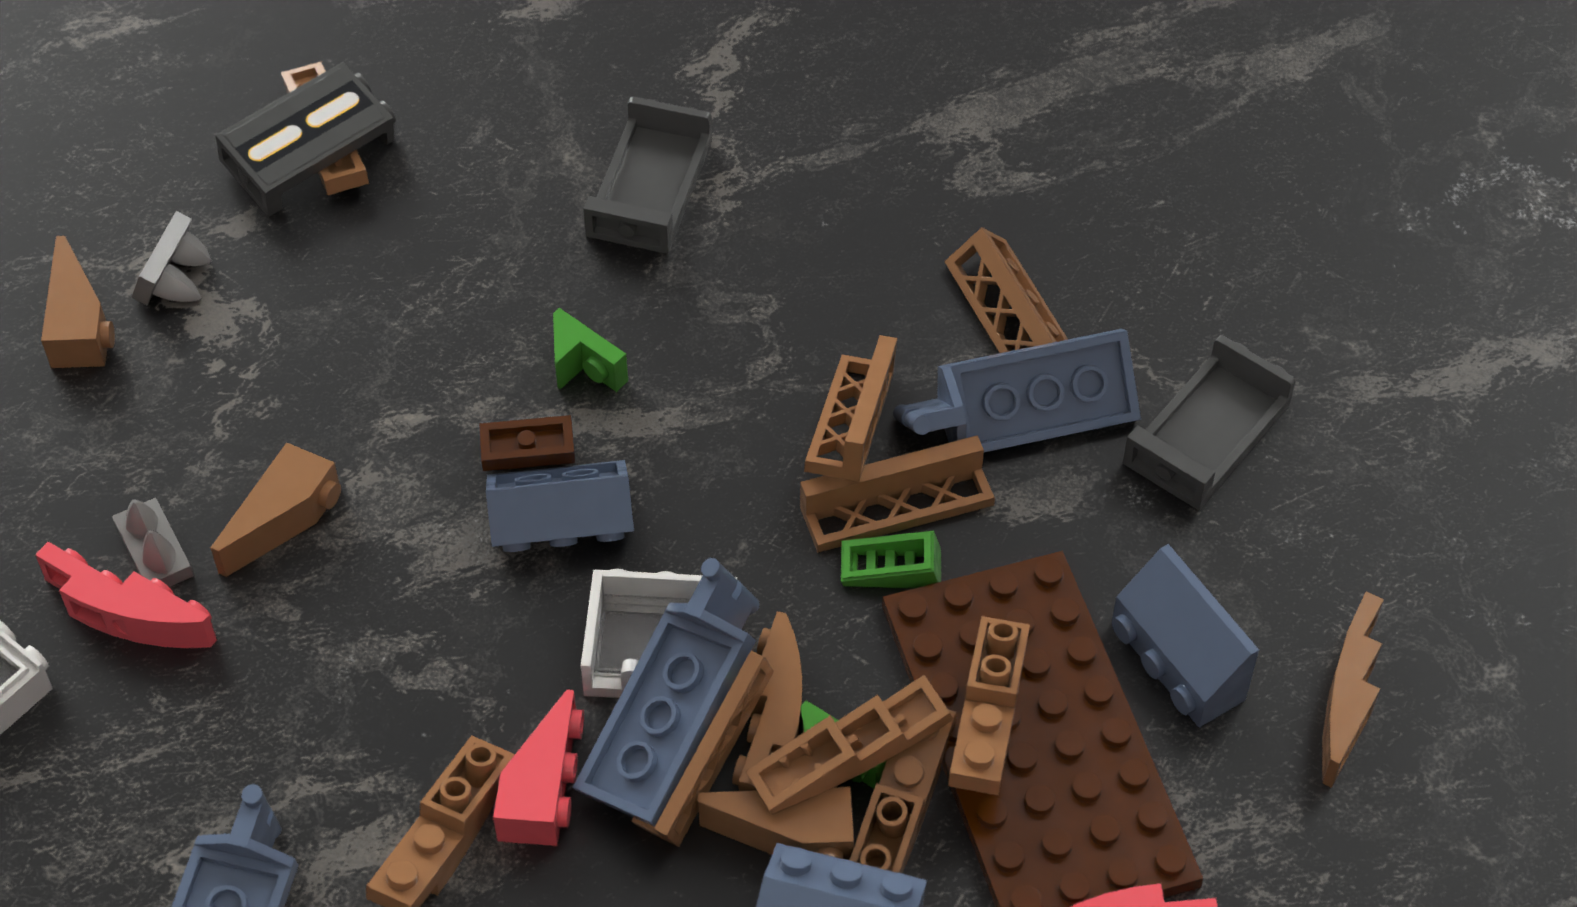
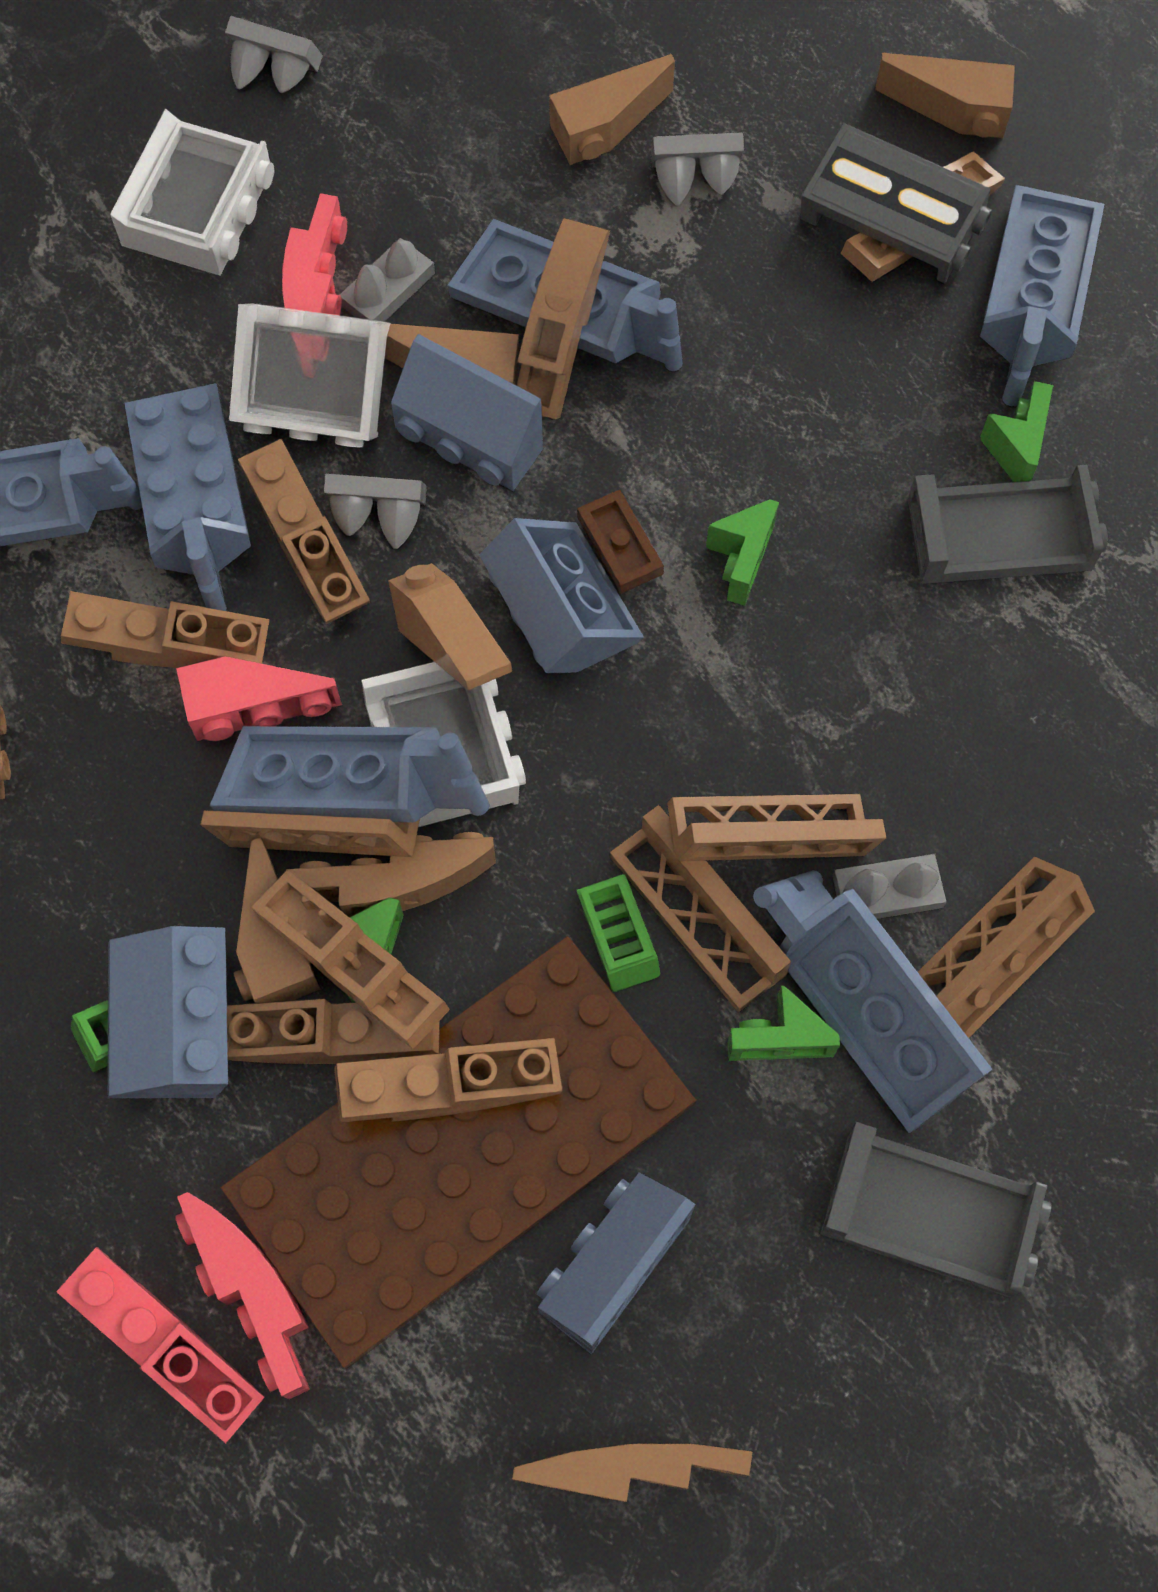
camera: 70 degrees right, 15 degrees up
none -> sand blue hinge [124,383,251,611]
none -> window [229,303,390,447]
none -> medium nougat slope [238,439,370,624]
none -> light grey tile [324,474,427,549]
none -> medium nougat slope [388,563,512,690]
none -> sand blue slope [391,334,543,491]
none -> sand blue hinge [447,219,683,371]
none -> medium nougat slope [517,218,610,420]
none -> bright green slope [727,986,840,1061]
none -> light grey tile [832,854,946,919]
none -> medium nougat slope [875,53,1015,138]
none -> sand blue hinge [980,185,1104,406]
none -> bright green slope [980,381,1053,482]

